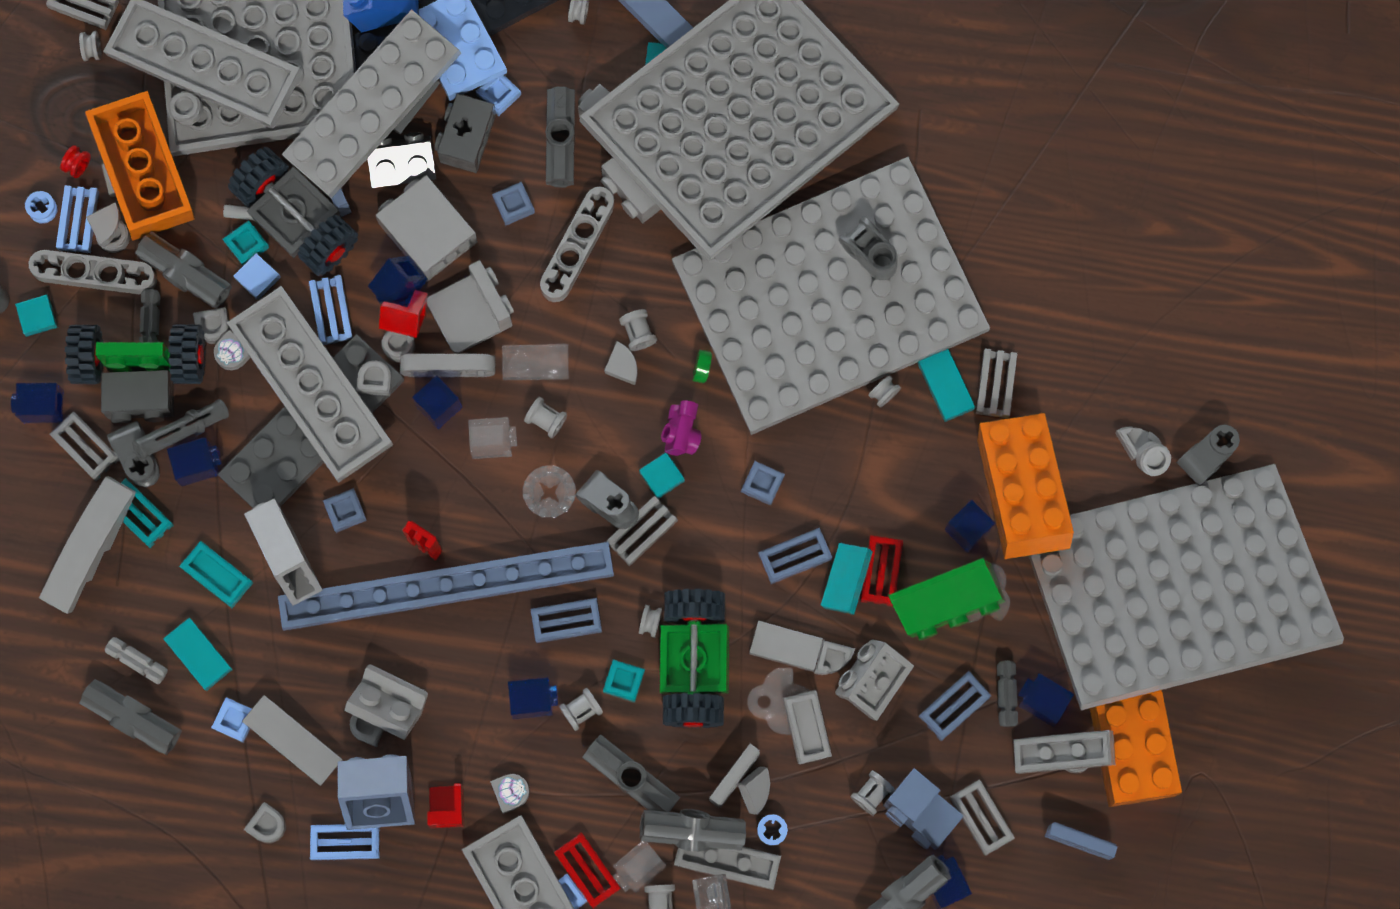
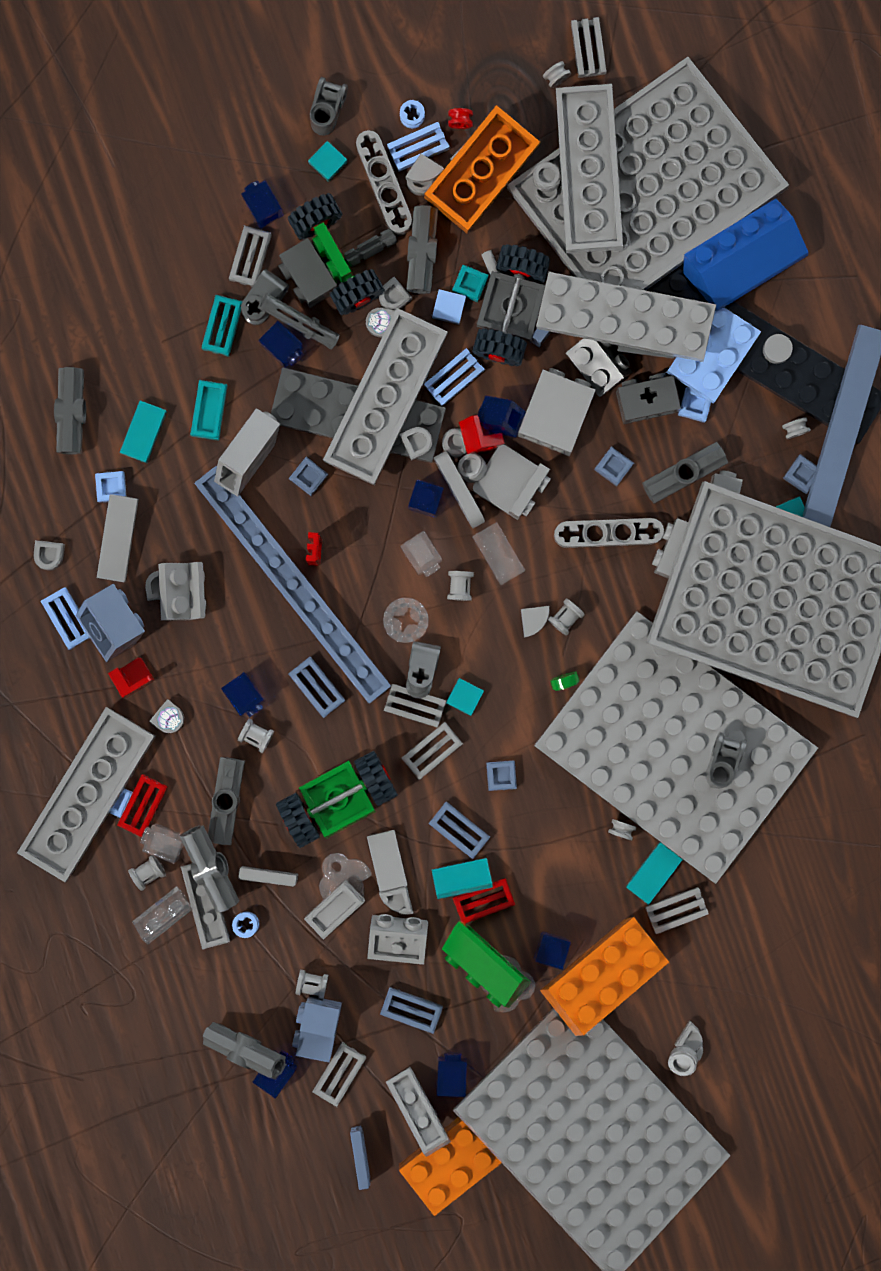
camera: 60 degrees right, 10 degrees up
light grey slope [39,476,136,614] -> none
light grey axle [105,637,168,684] -> none
teal tile [603,660,645,703] -> none
light grey bush [639,605,662,638] -> none
magenta plate [661,401,701,456] -> none
light grey tile [737,767,770,814] -> none
dark grey axle [997,660,1018,727] -> none
dark grey piece [1176,425,1240,486] -> none
none -> light grey tile [402,722,463,780]
none -> light grey tile [457,453,487,483]
none -> sand blue tile [783,454,817,494]

